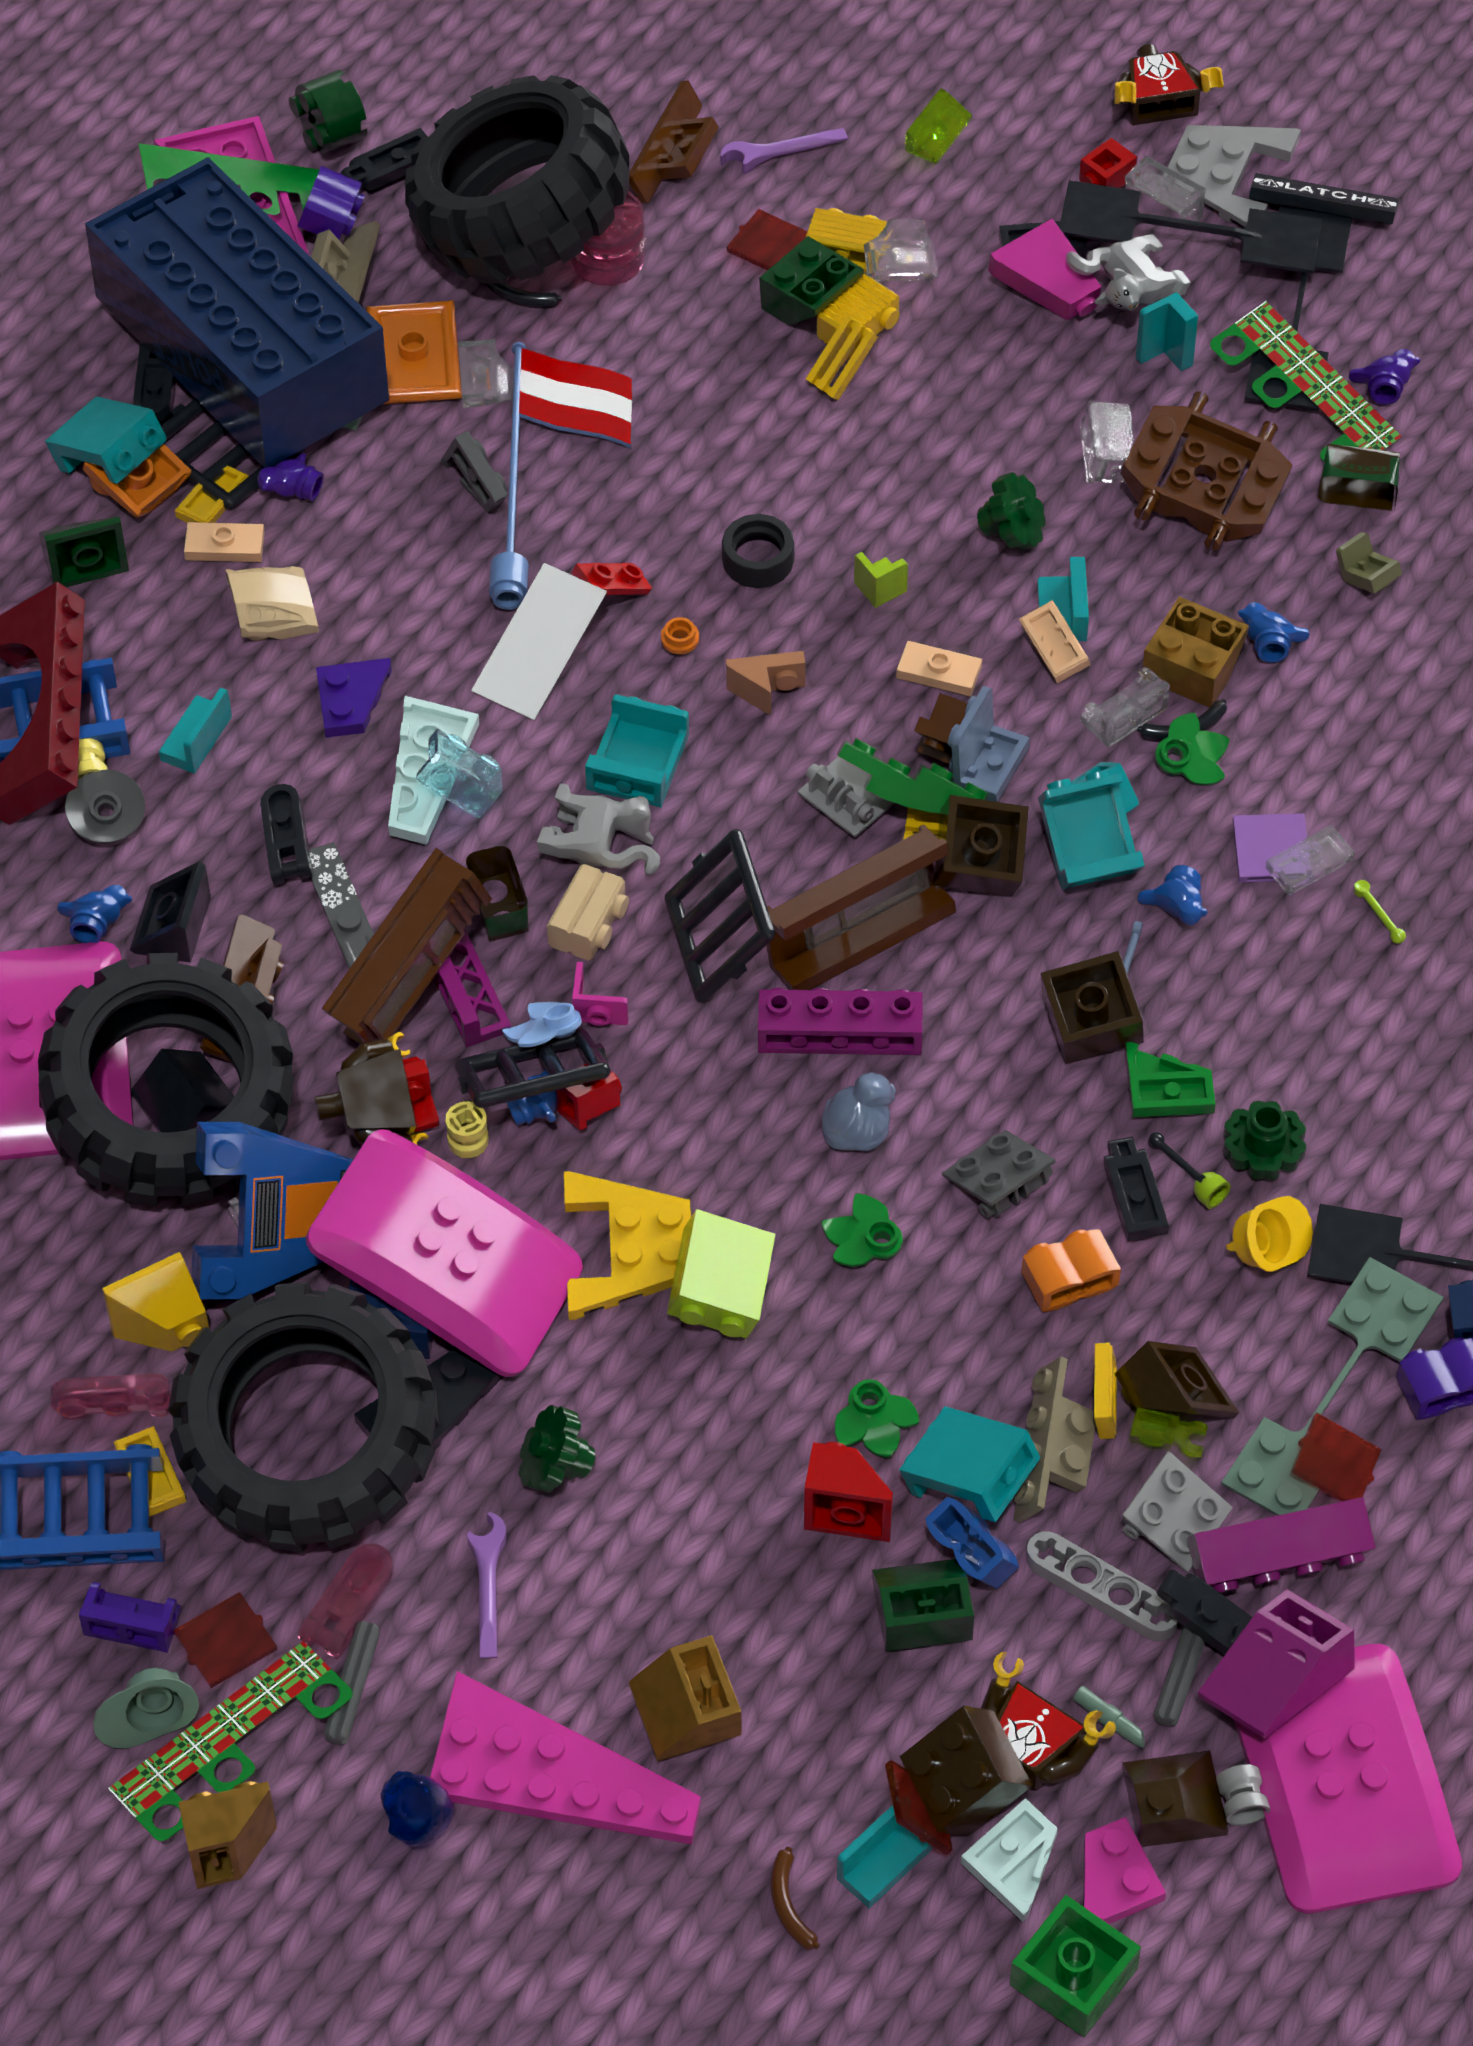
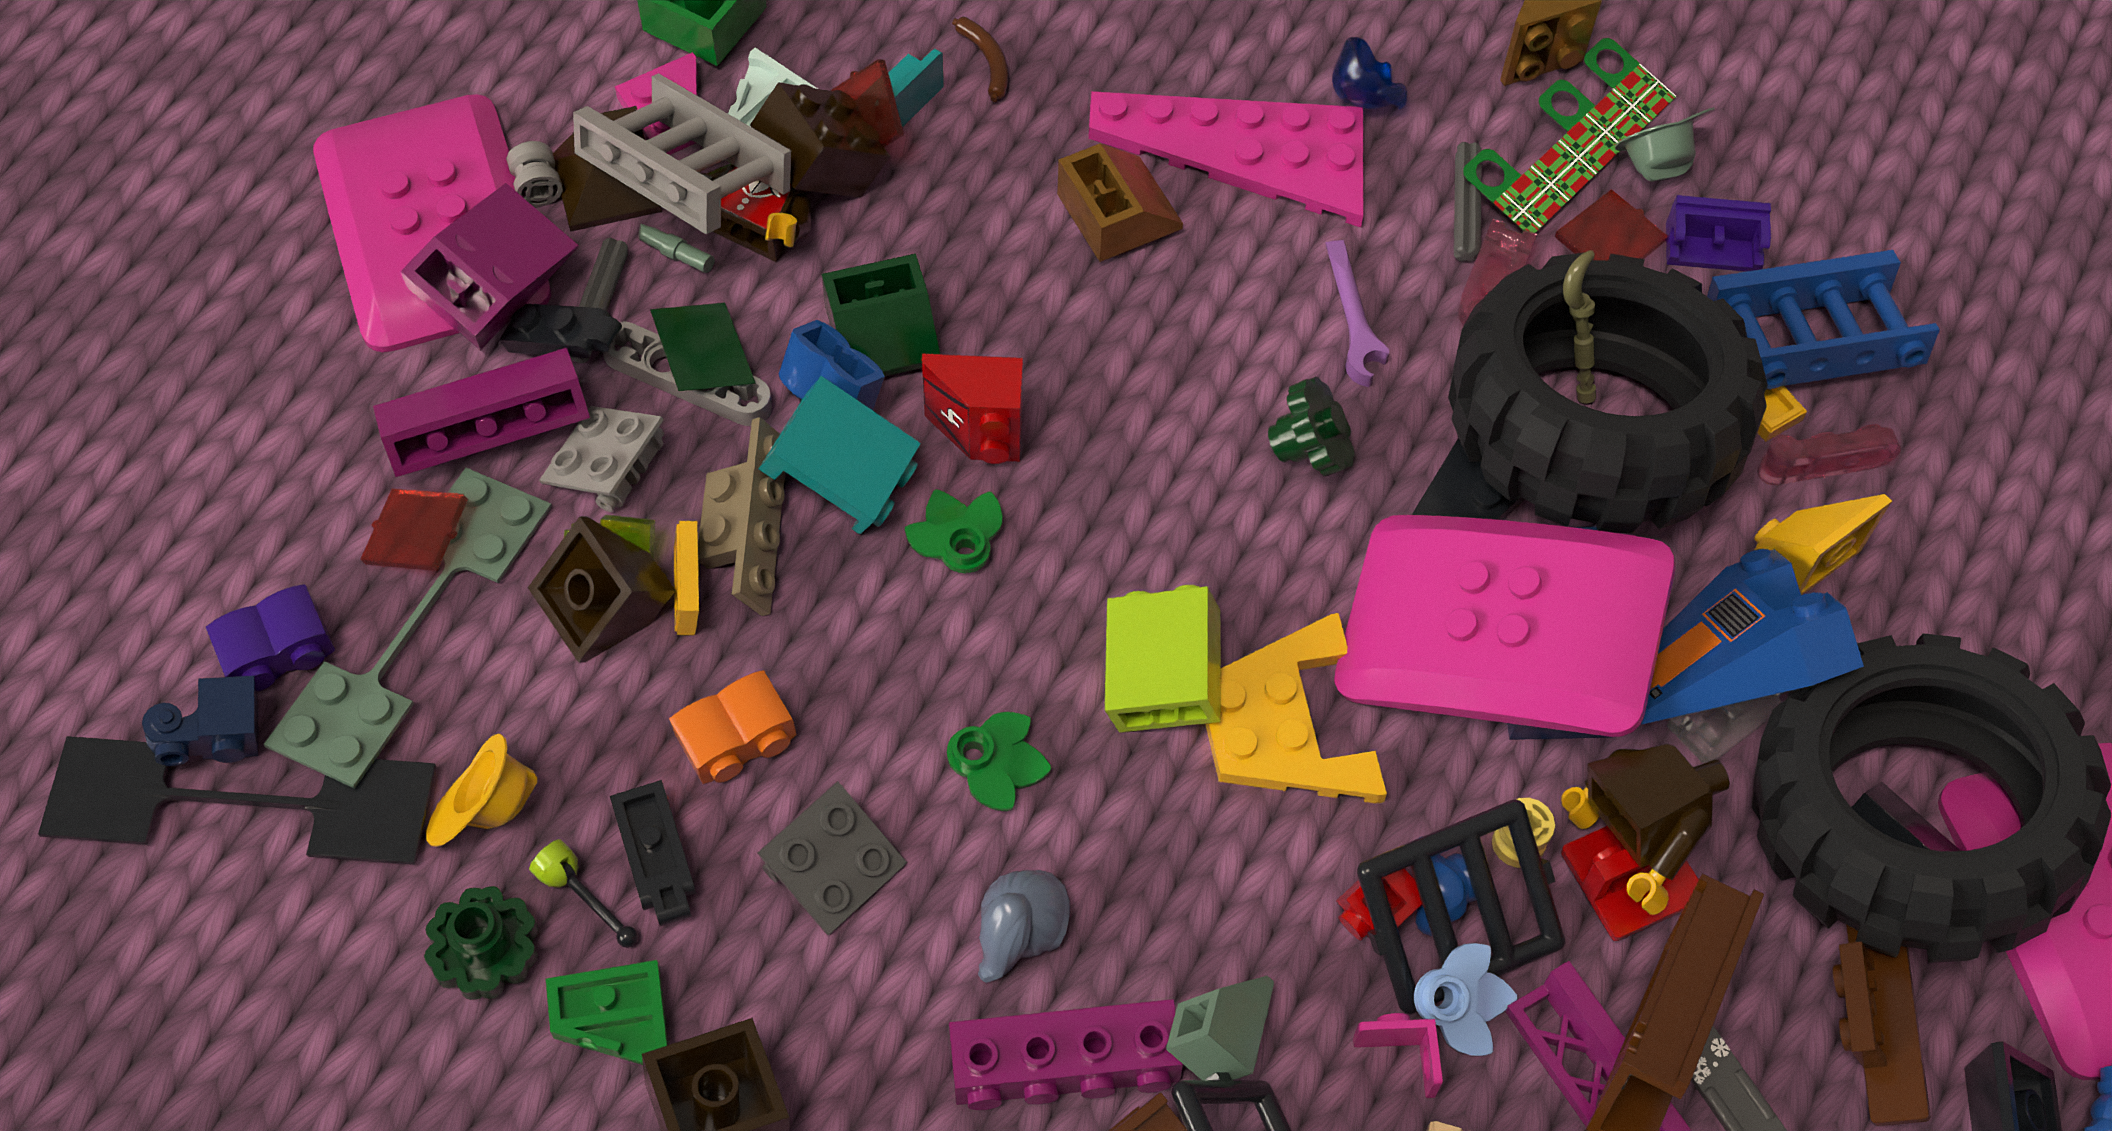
camera: 170 degrees right, 5 degrees up
none -> light grey fence [573,73,791,234]
none -> dark green sticker [650,303,756,391]
none -> sand green slope [1166,976,1274,1080]
none -> olive piece [1563,250,1596,404]

